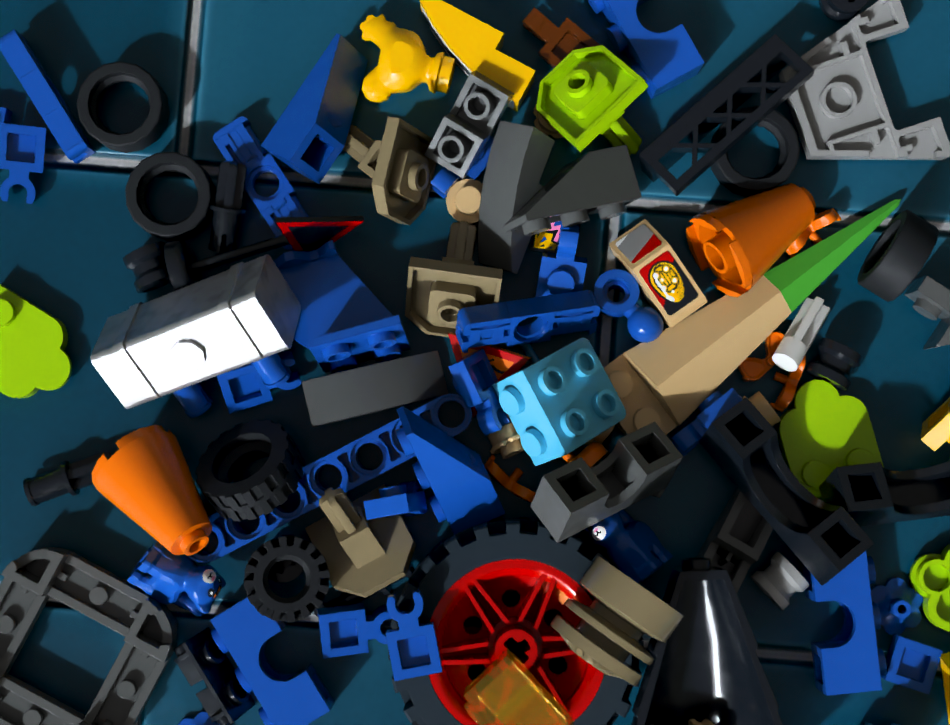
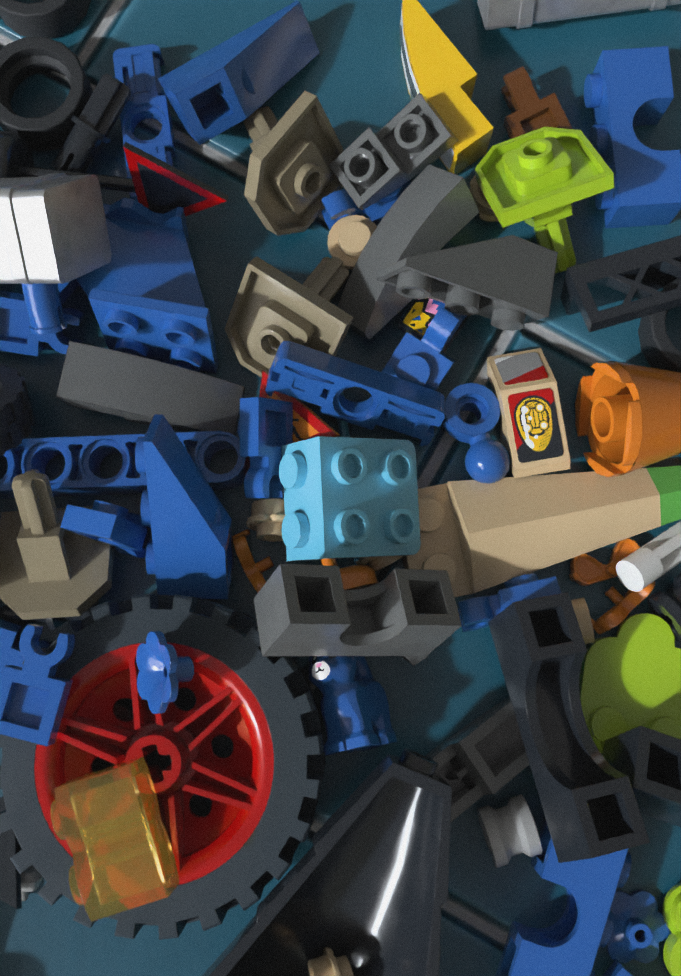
camera: 25 degrees right, 5 degrees down
yellow animal [360,14,456,103] -> none
dark tan wheel [550,556,684,686] -> none
none -> blue plant [136,631,194,714]

